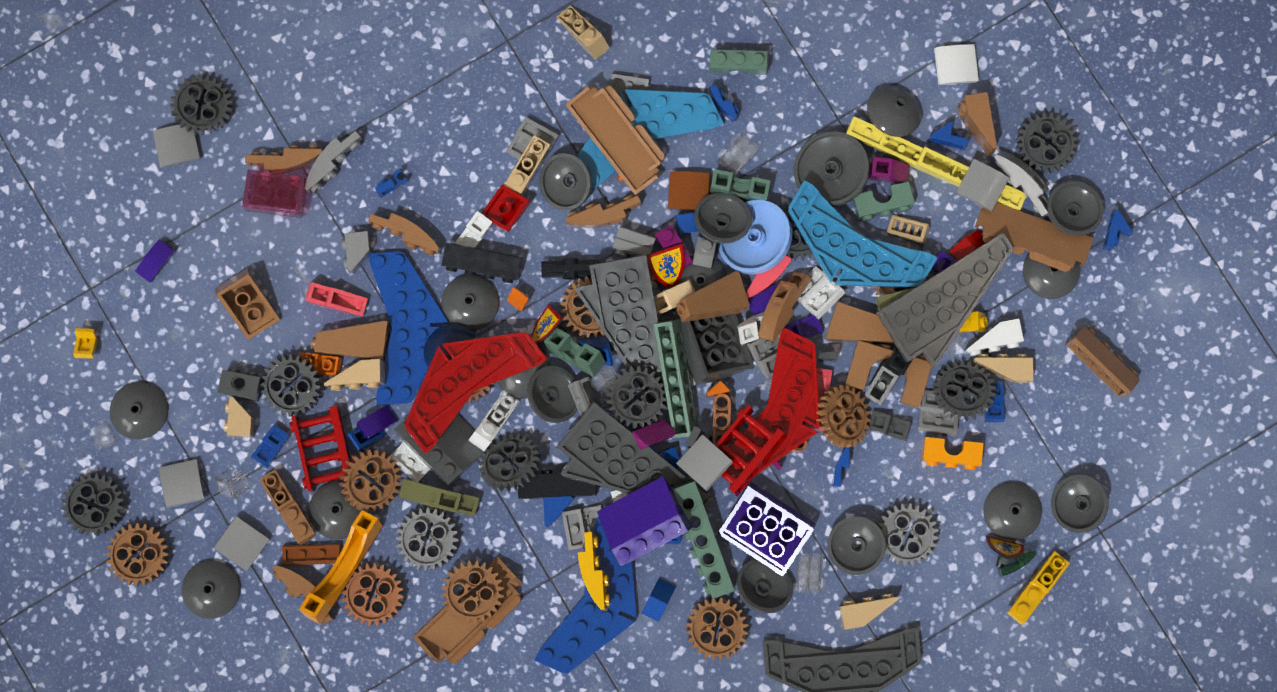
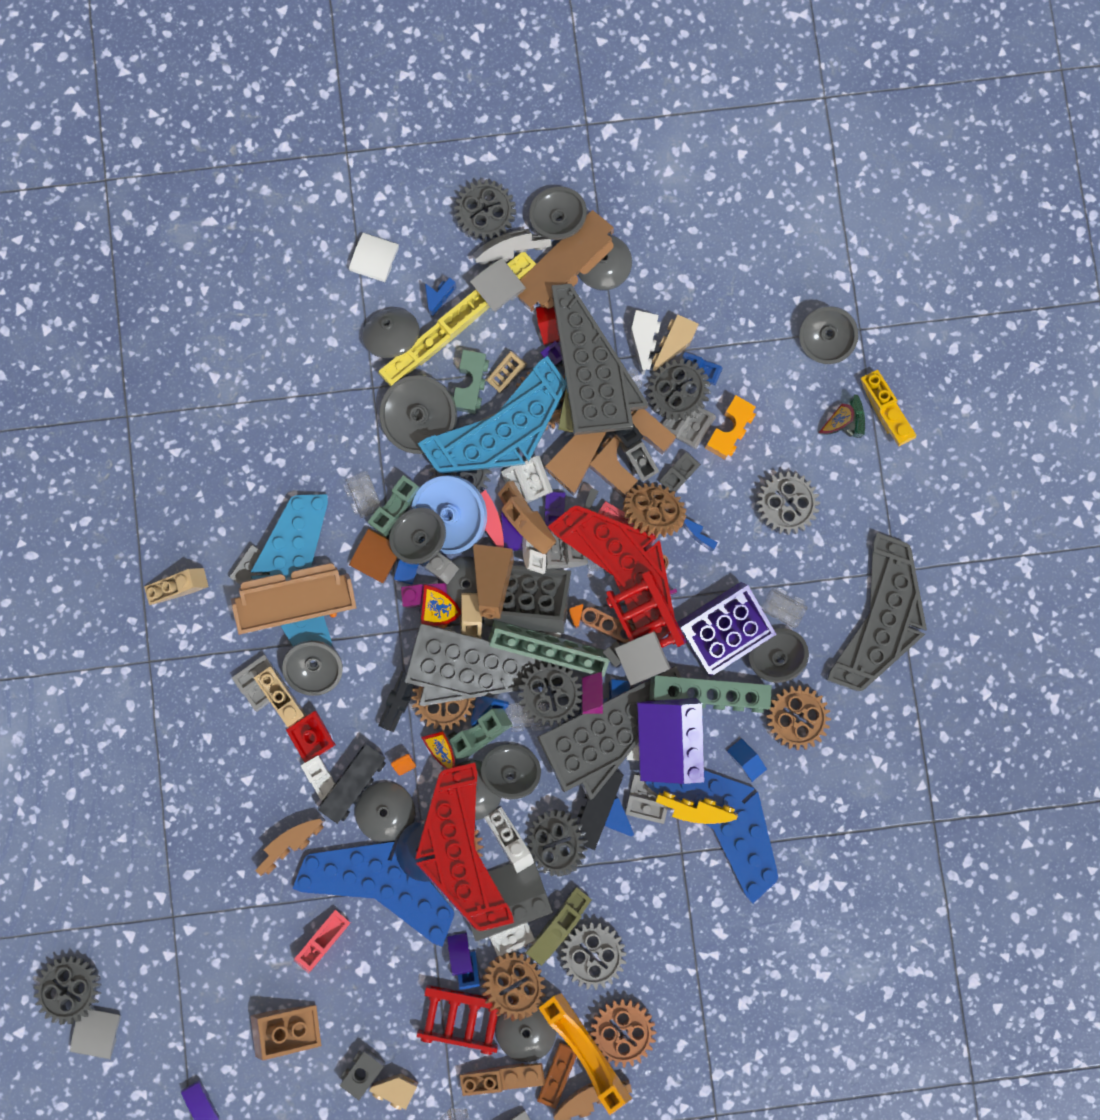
camera: 70 degrees left, 0 degrees up
clear pink brick [242,170,306,218] -> none
medium nougat slope [245,145,323,174] -> none
blue slope [251,424,290,469] -> none
dark grey gear [260,354,323,417] -> none
orange slope [301,352,342,376] -> none
light grey slope [304,131,363,195] -> none
medium nougat slope [312,321,390,361] -> none
tan slope [324,359,385,391] -> none
light grey slope [342,231,371,274] -> none
blue plate [375,169,408,198] -> none
medium nougat slope [413,557,523,663] -> none
medium nougat gear [441,560,504,624] -> none
medium nougat slope [565,195,641,228] -> none
light grey hinge [568,377,597,417] -> none
light grey brick [613,226,656,257] -> none
blue slope [709,84,739,122] -> none
sand green arch [710,50,767,75] -> none
dark grey dish [827,516,886,575] -> none
tan slope [839,593,899,630] -> none
magenta slope [869,157,909,183] -> none
medium nougat slope [957,92,997,156] -> none
yellow bracket [959,311,988,333] -> none
dark grey dish [983,482,1042,541] -> none
medium nougat slope [1065,326,1140,398] -> none
blue slope [1103,209,1133,251] -> none

